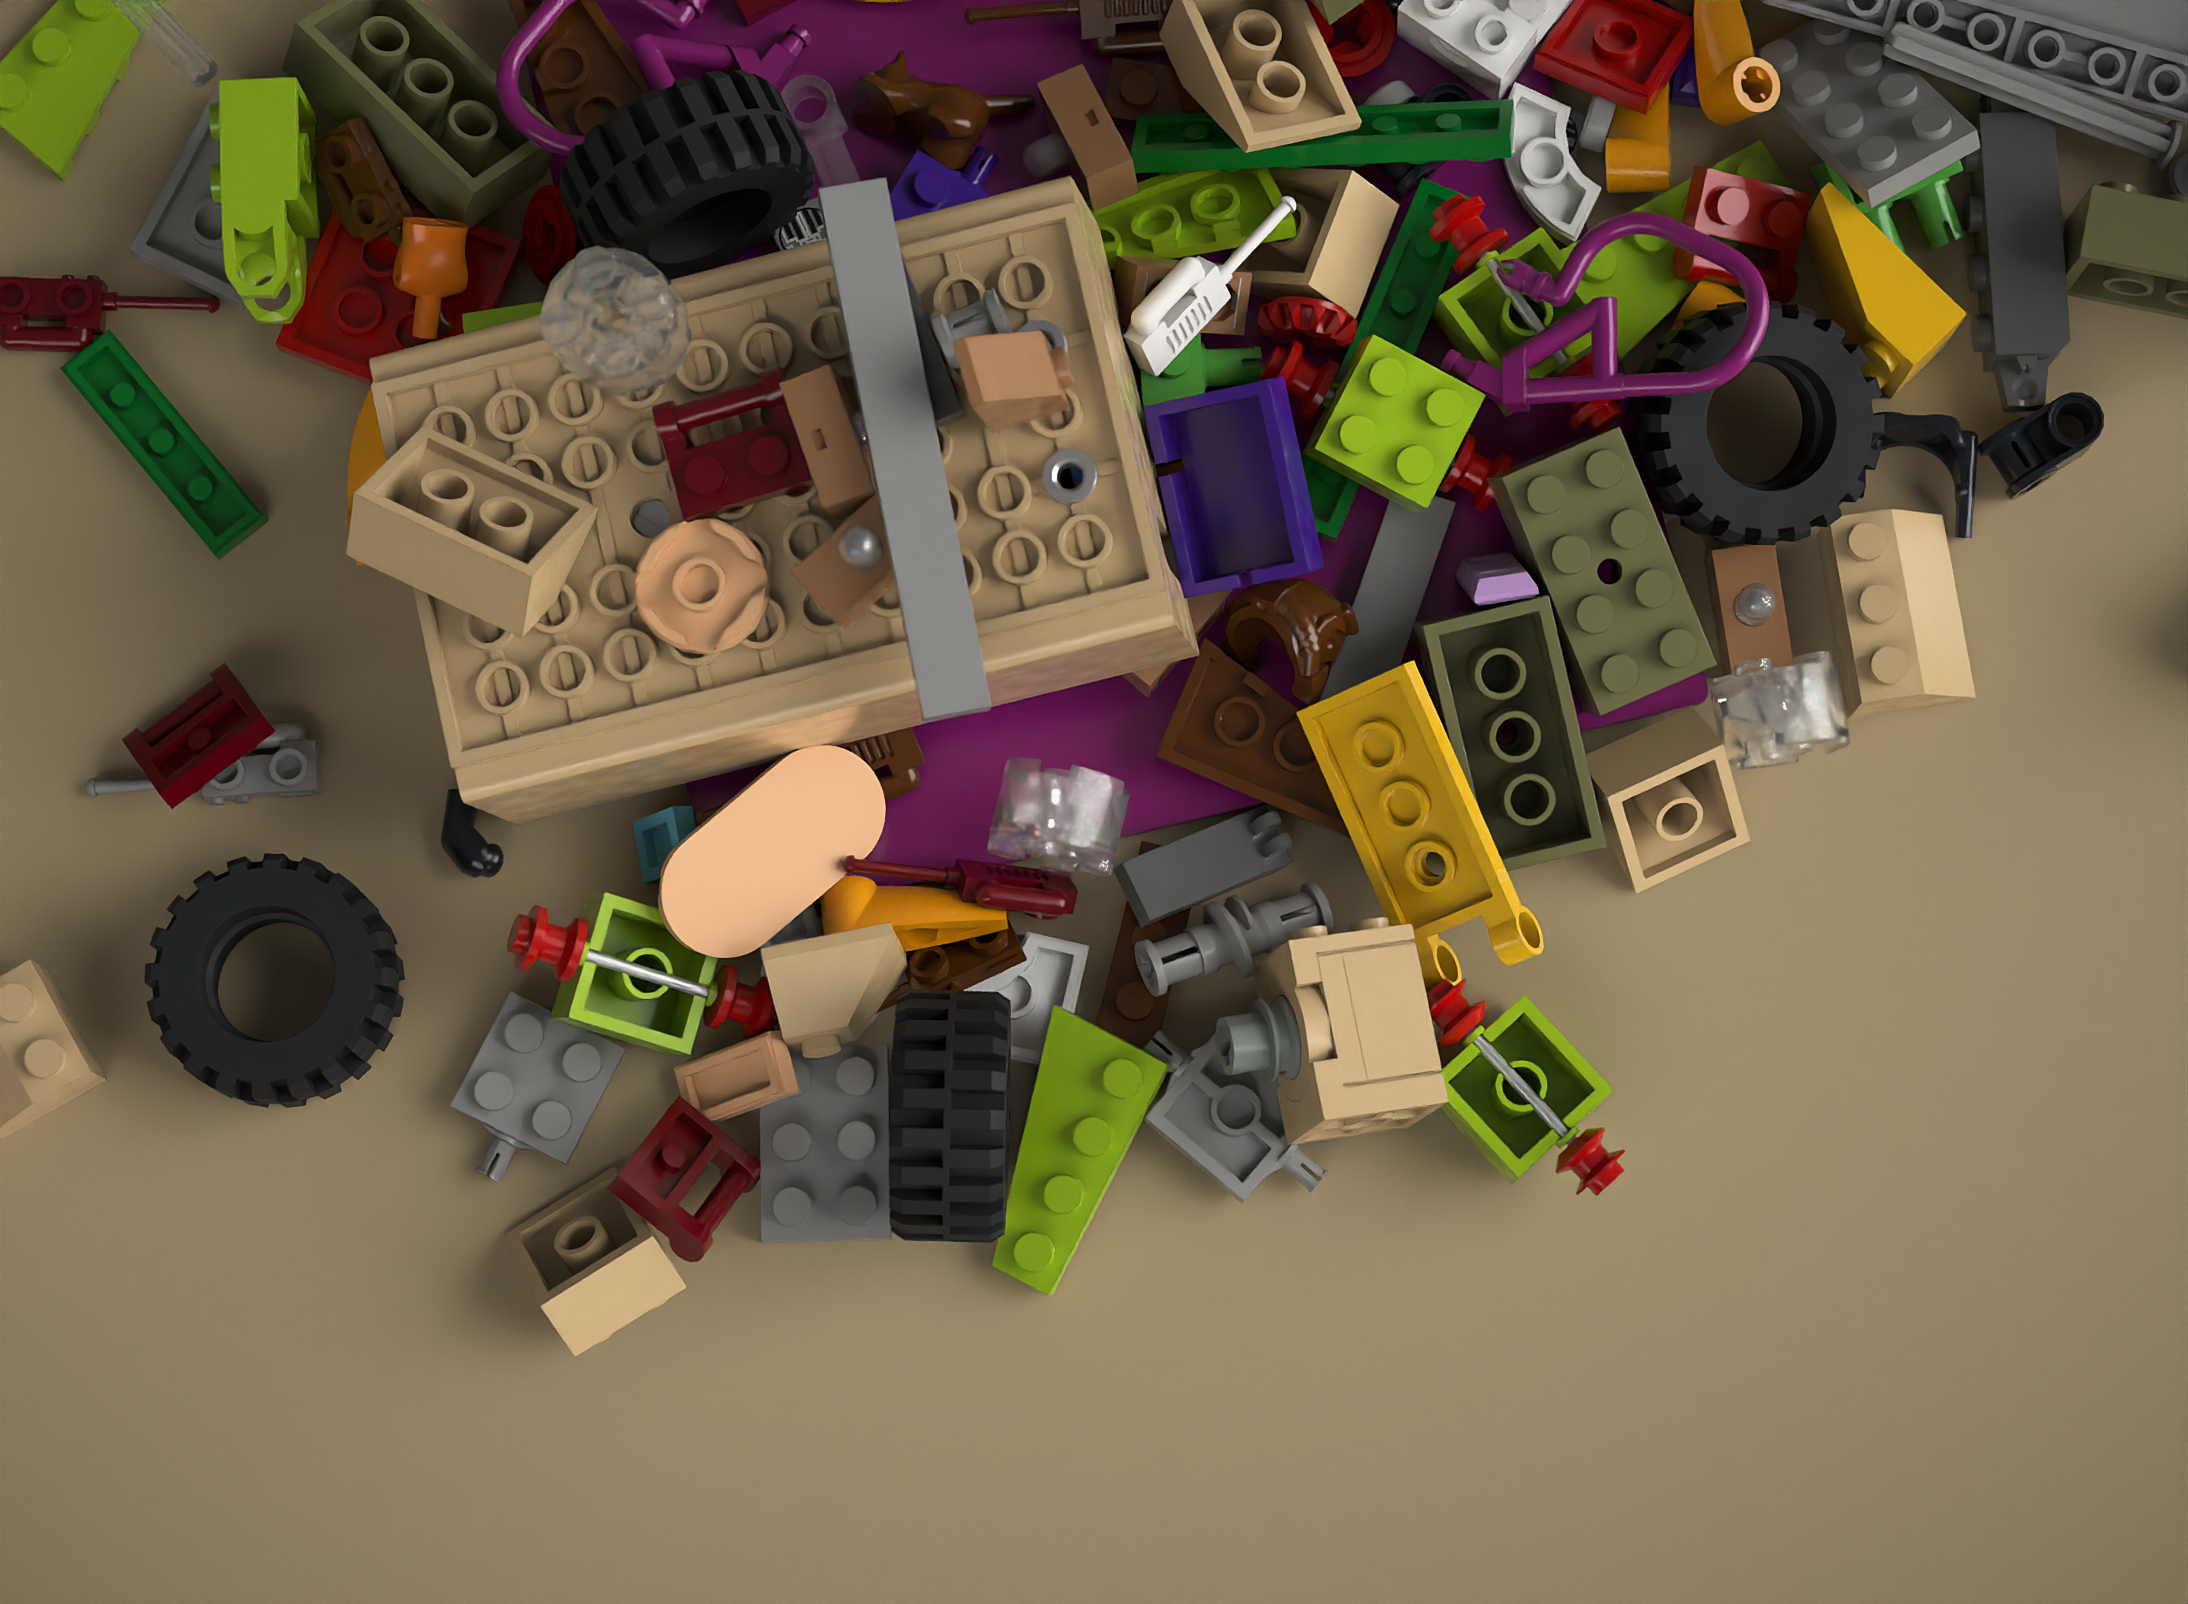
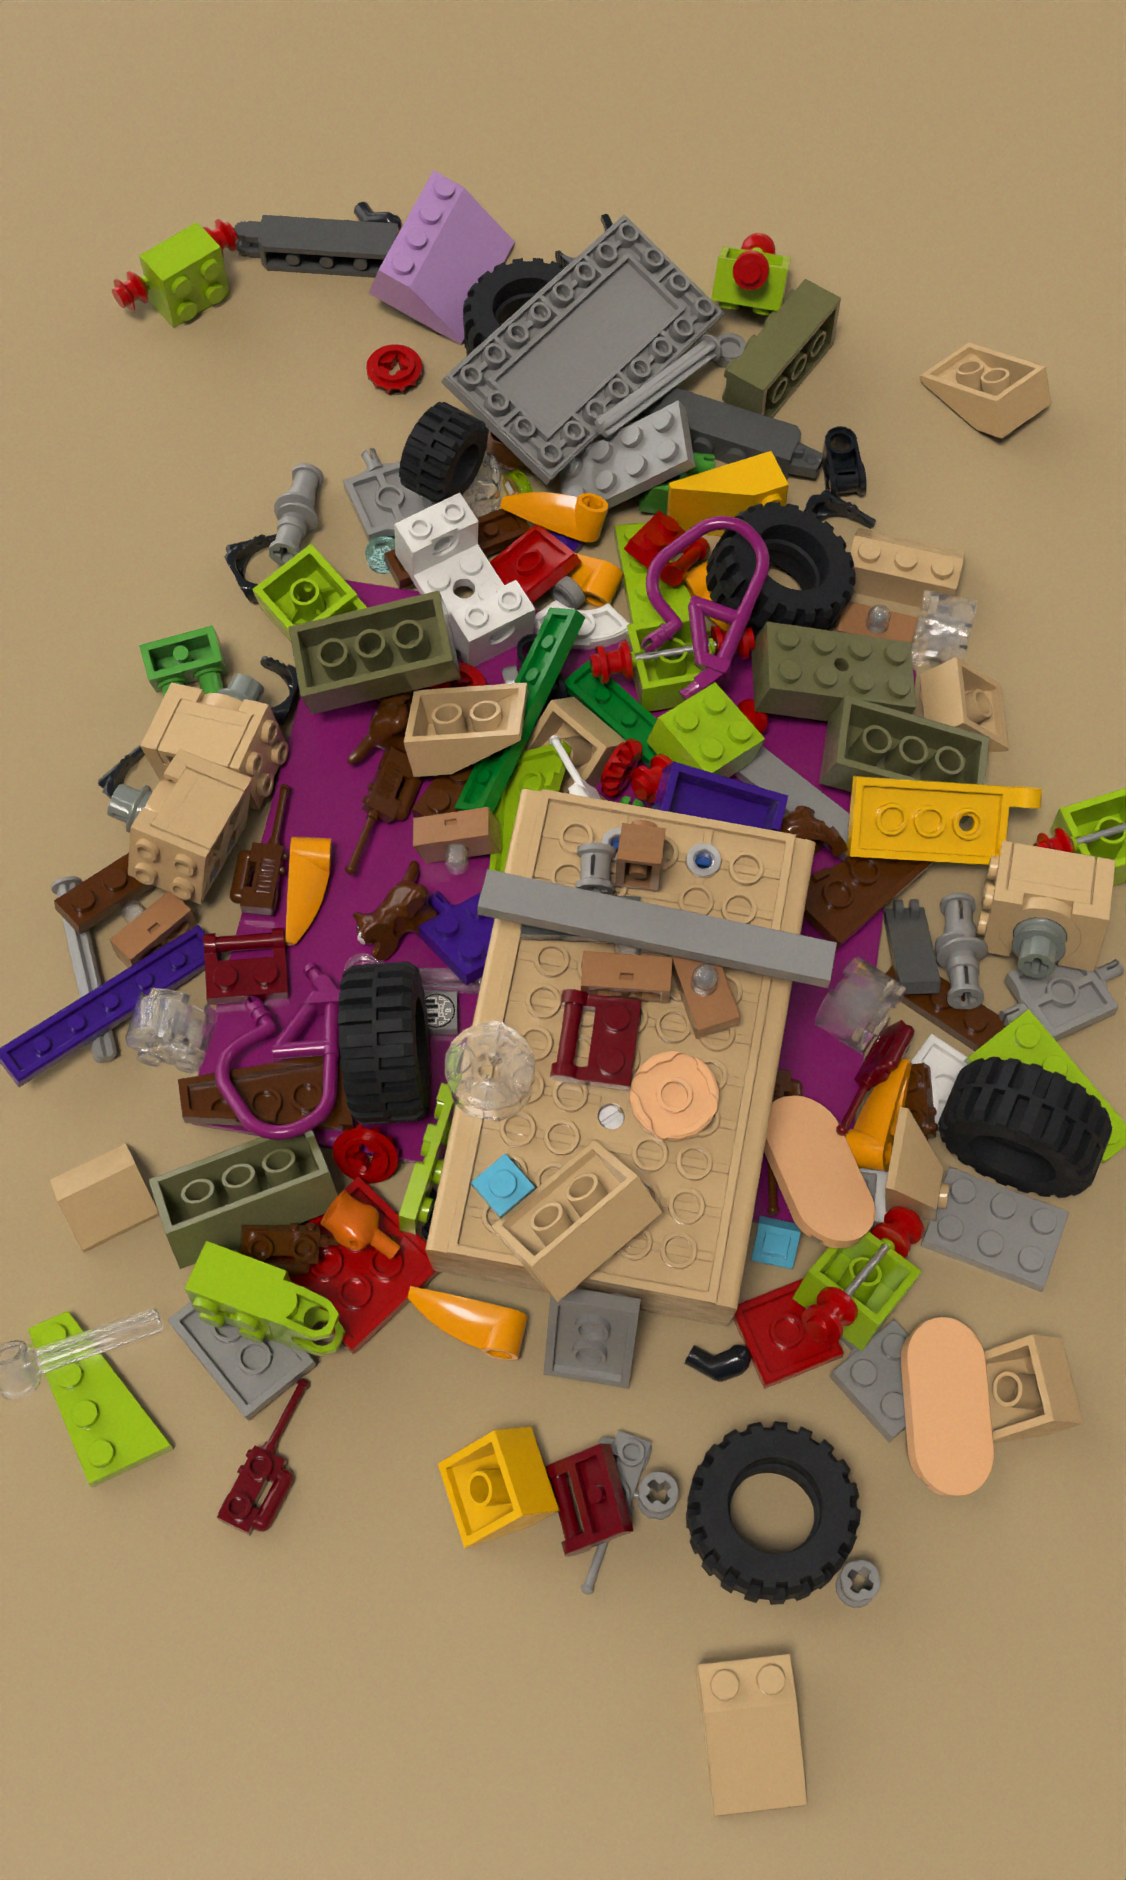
camera: 65 degrees left, 15 degrees down
green tile [60,329,268,560] -> none
dark red plate [607,1096,761,1262] -> none
light nougat tile [674,1030,800,1124] -> none
lavender tile [1456,552,1539,606] -> none
none -> yellow slope [438,1426,559,1548]
none -> medium azure plate [471,1153,535,1219]
none -> light grey plate [543,1287,641,1389]
none -> light grey bush [638,1472,679,1520]
none -> red tile [733,1278,844,1389]
none -> light grey bush [835,1559,881,1608]
none -> light nougat tile [901,1317,994,1497]

